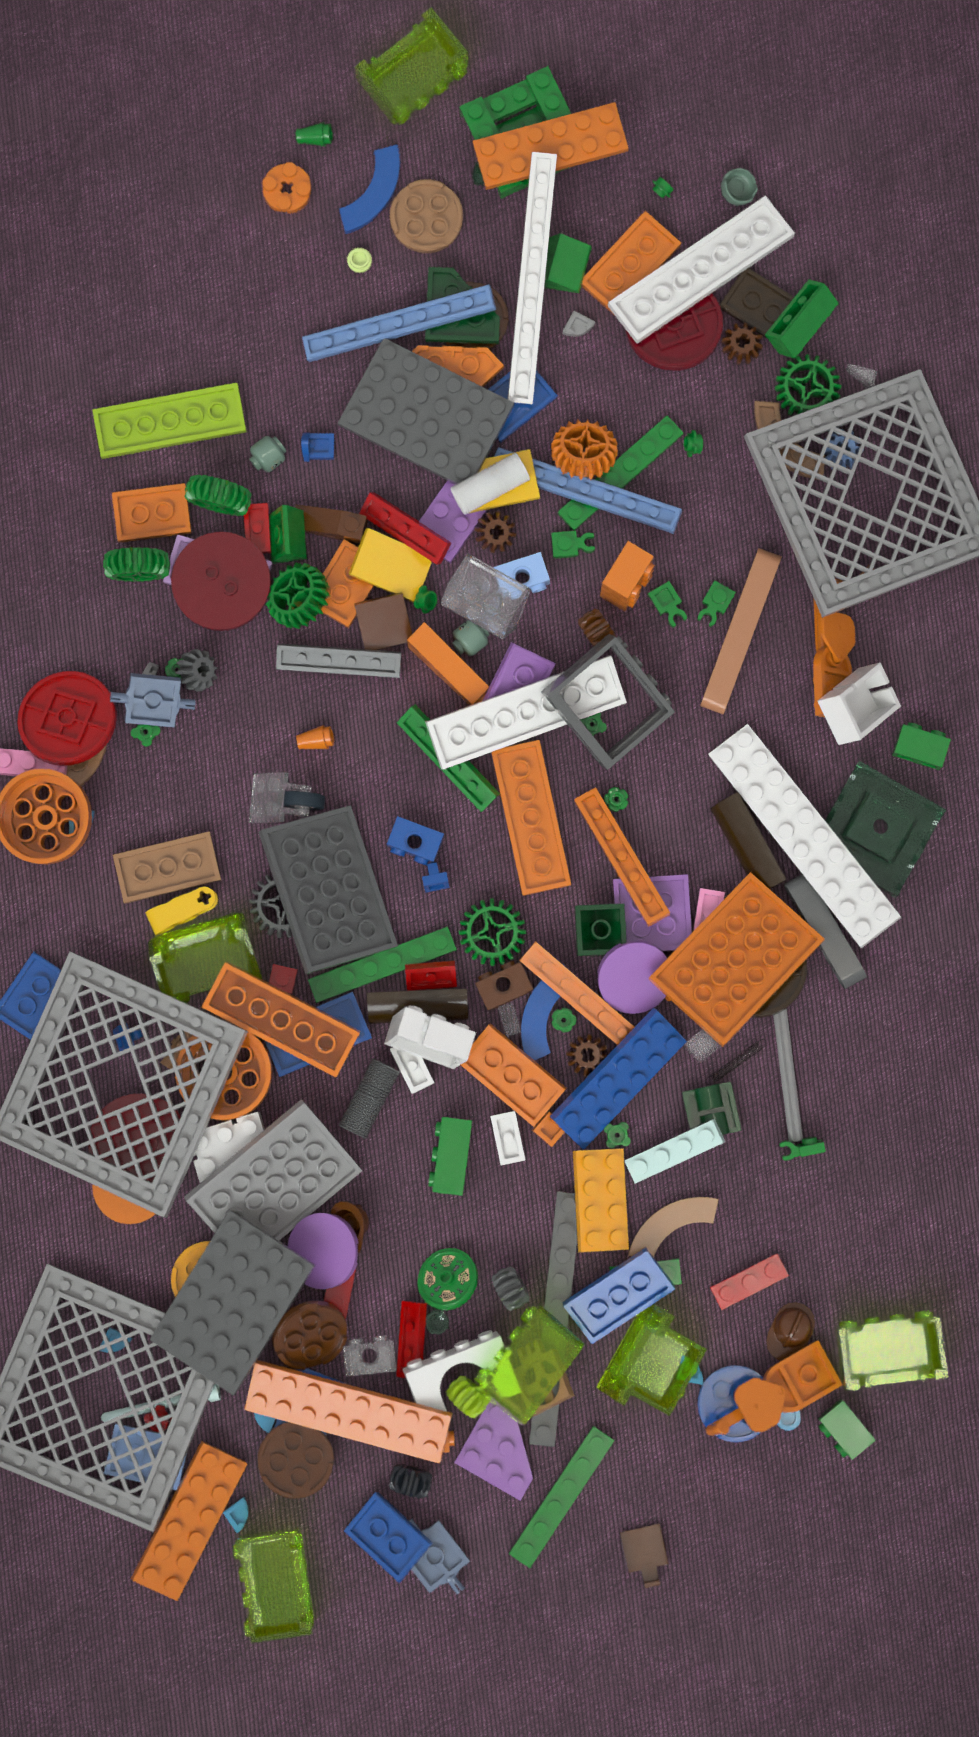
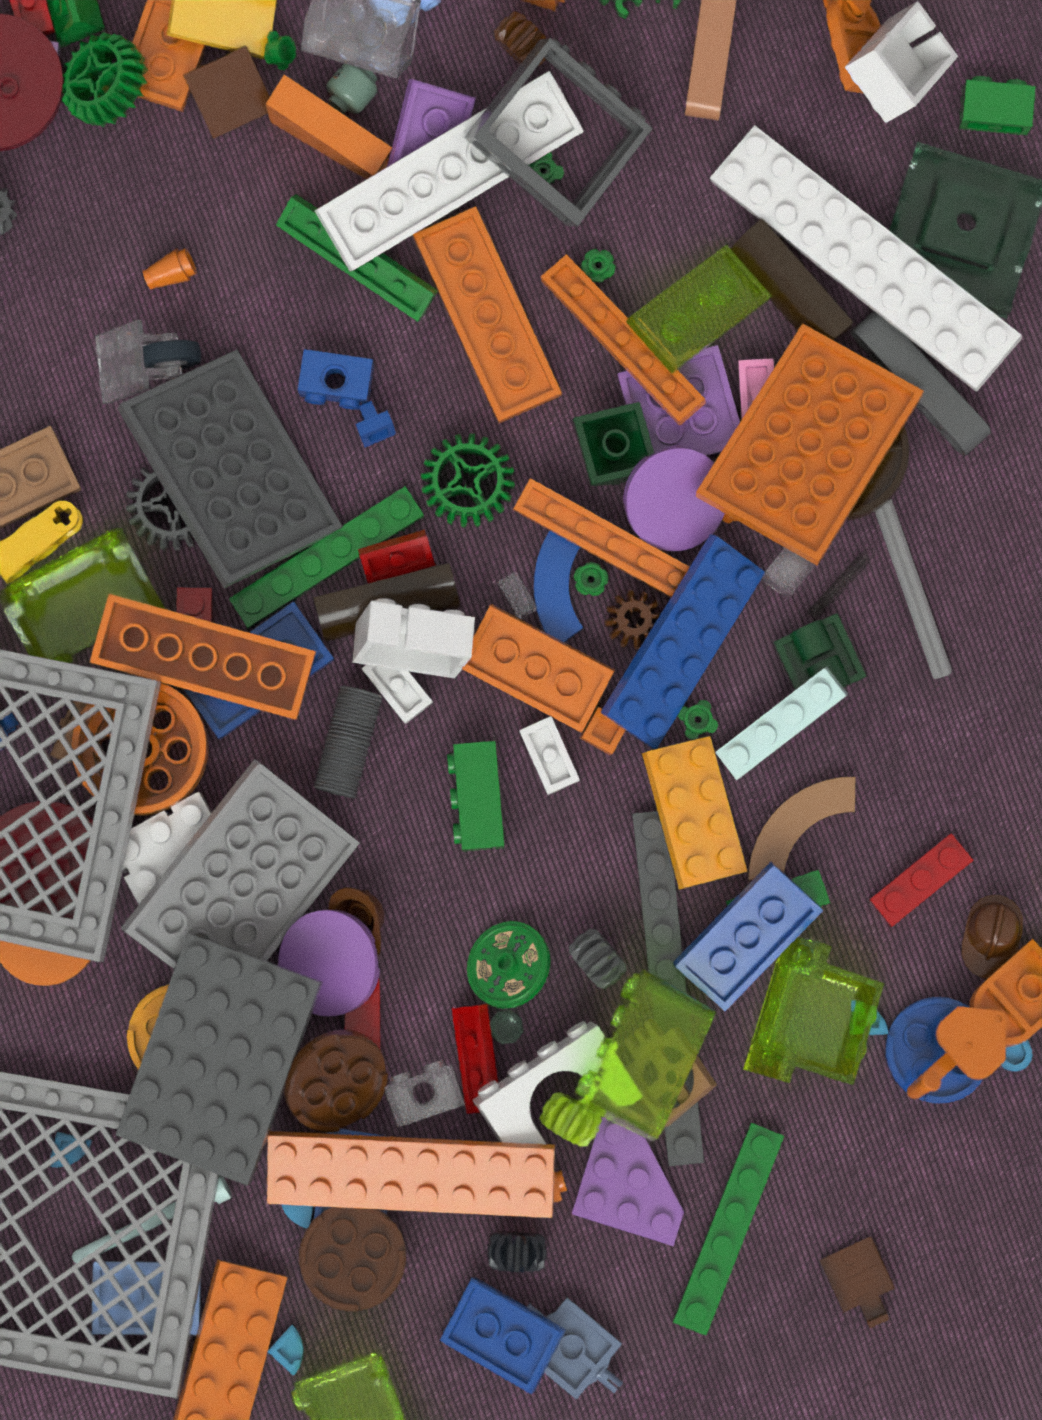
camera: 15 degrees left, 0 degrees up
red plate [144,1405,172,1433] -> none
plate [276,643,401,678] -> none
reddish brown brick [475,961,533,1012] -> none
green plate [779,1136,826,1161] -> none
none -> clear neon green plate [626,245,771,374]

